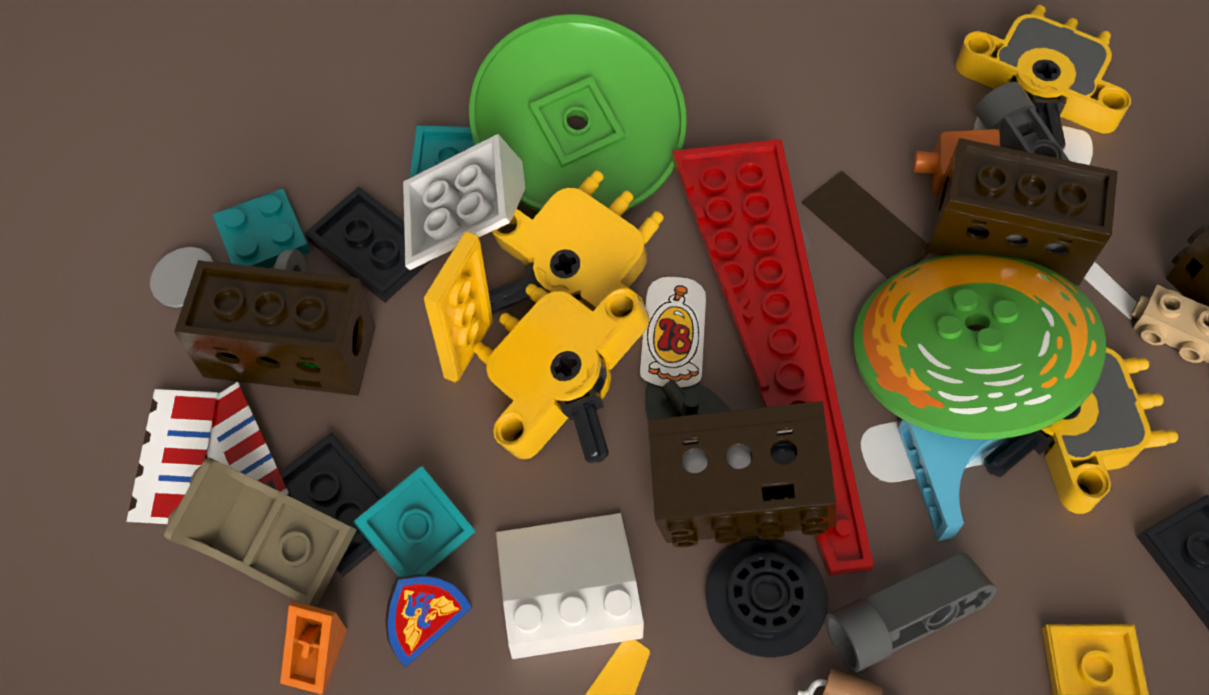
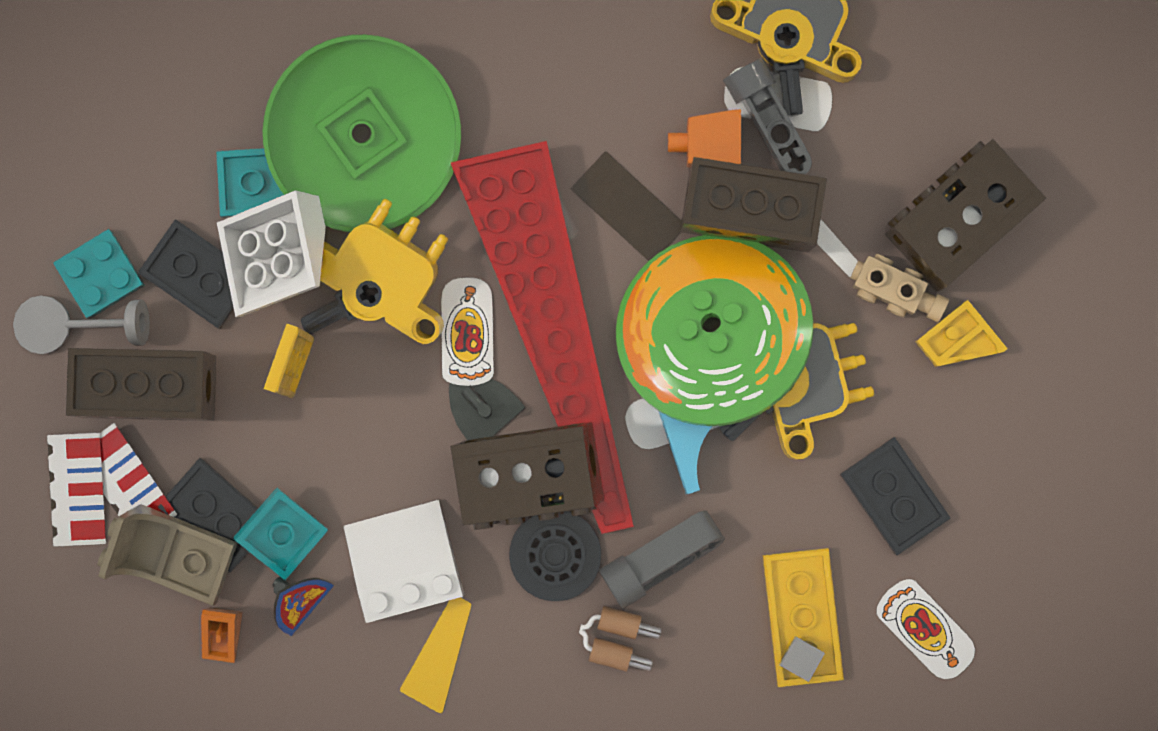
camera: 10 degrees left, 25 degrees up
yellow piece [473,284,650,463] -> none

